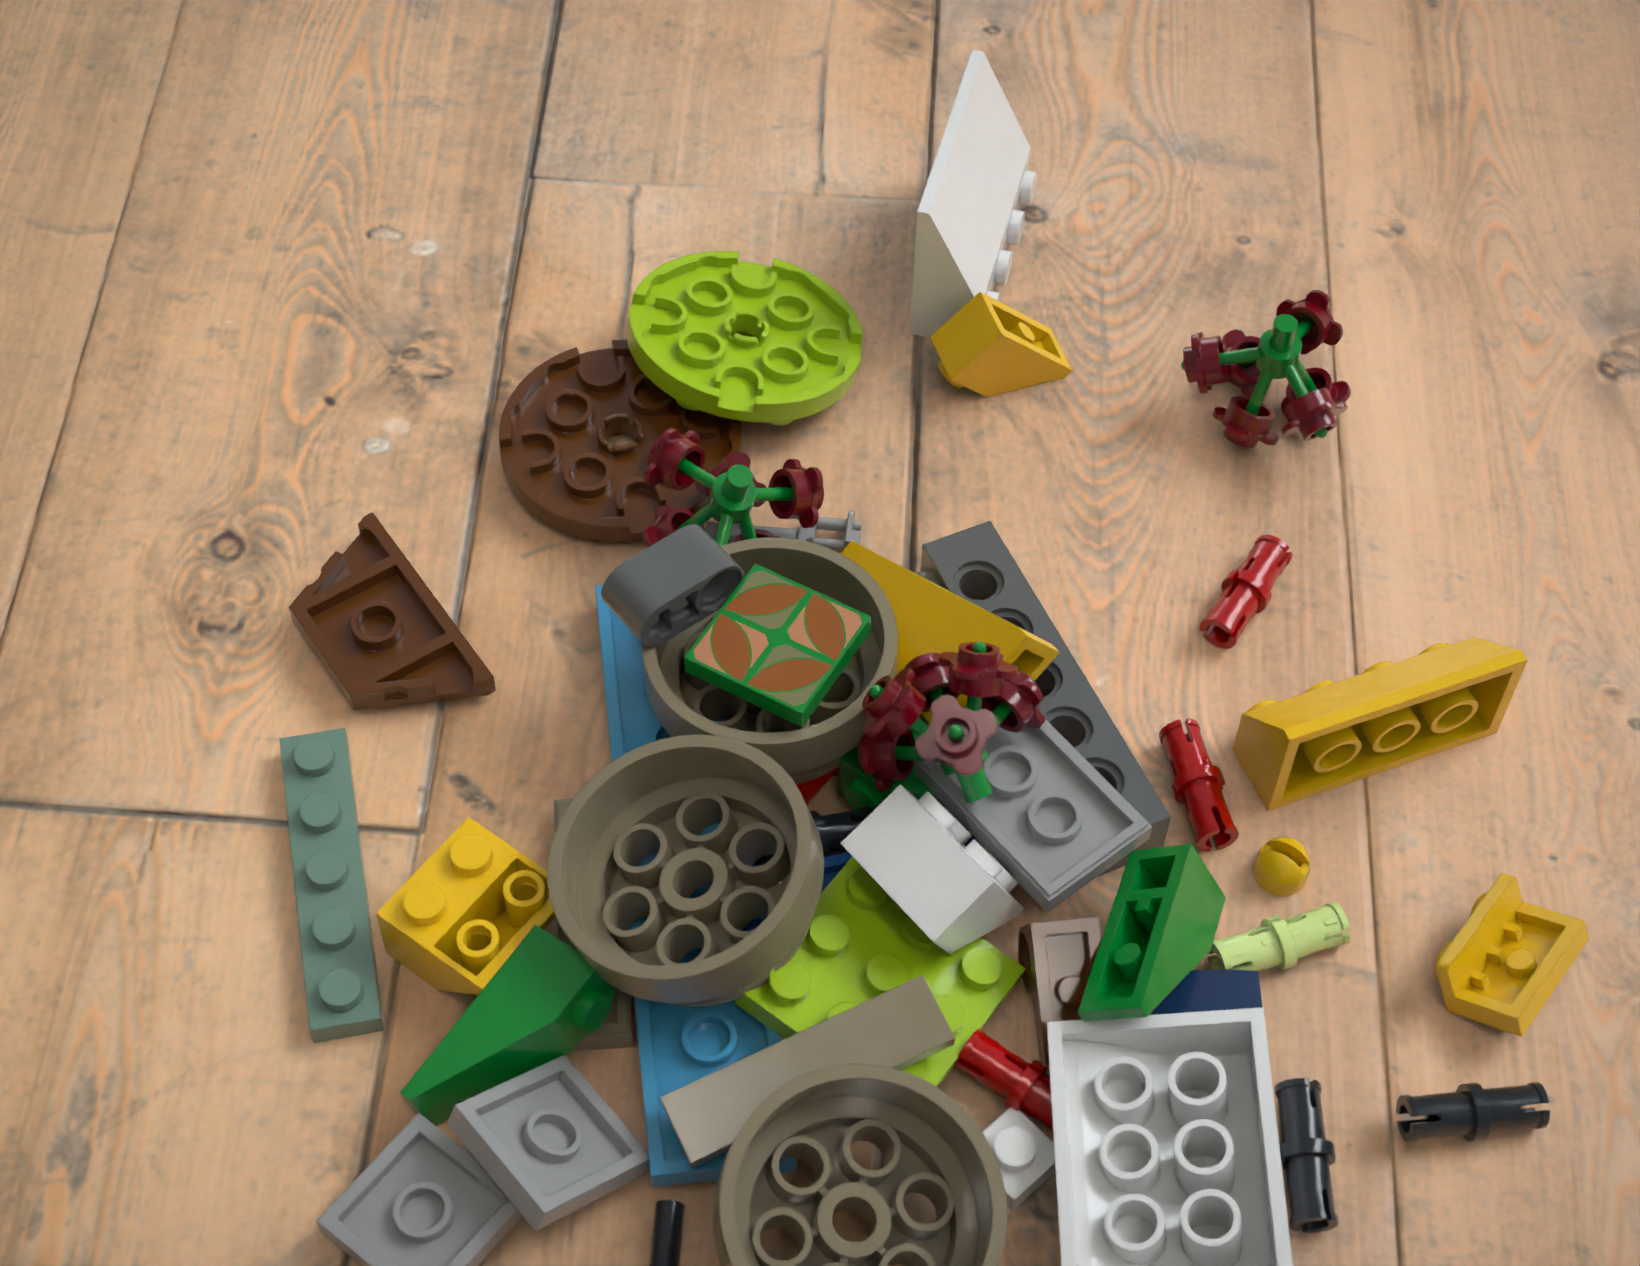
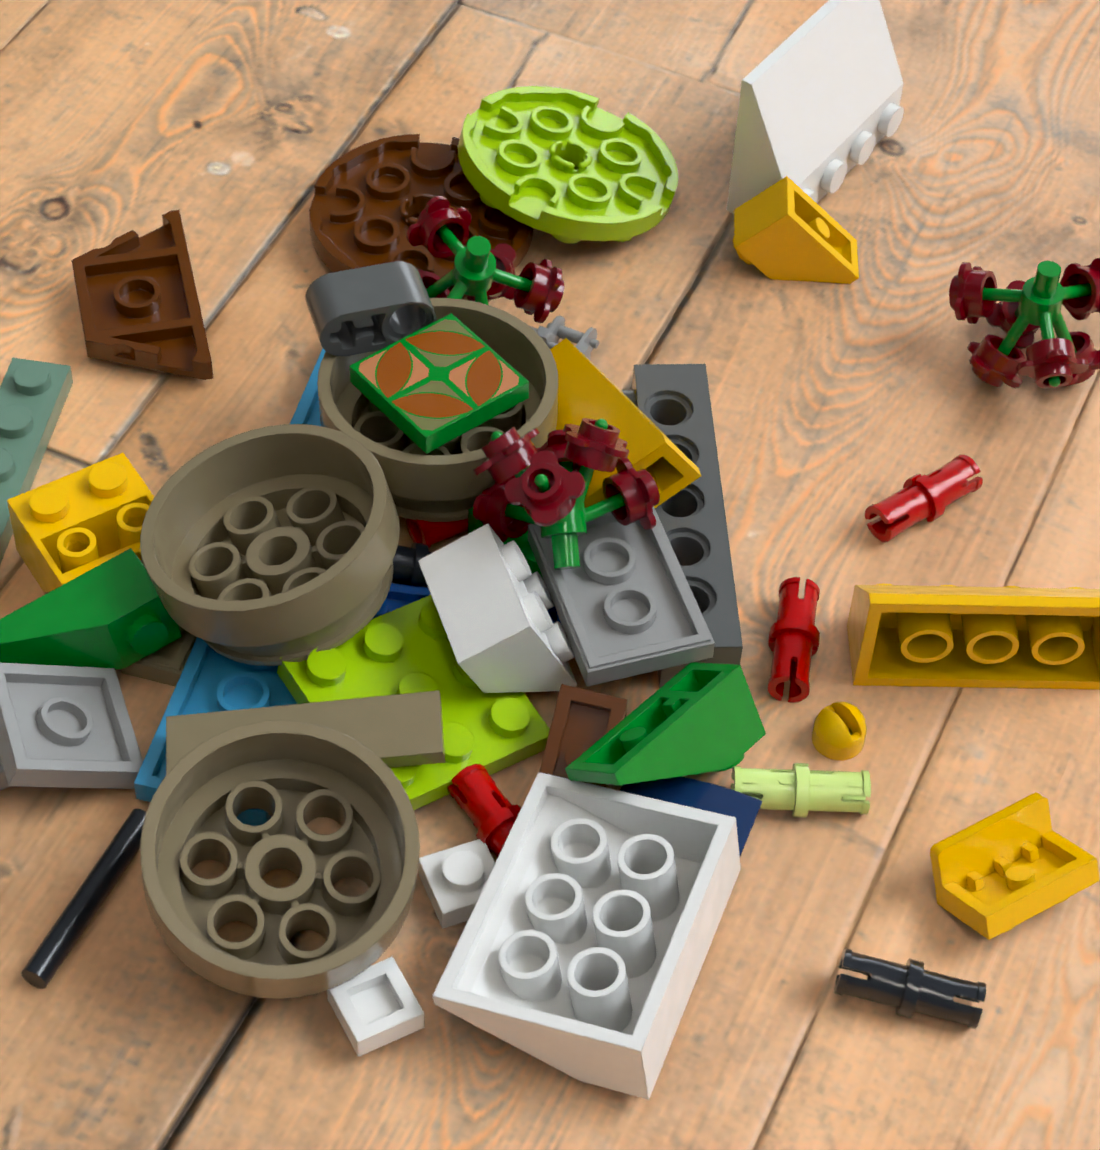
camera: 20 degrees right, 5 degrees down
black pin [1274,1078,1339,1233] -> none

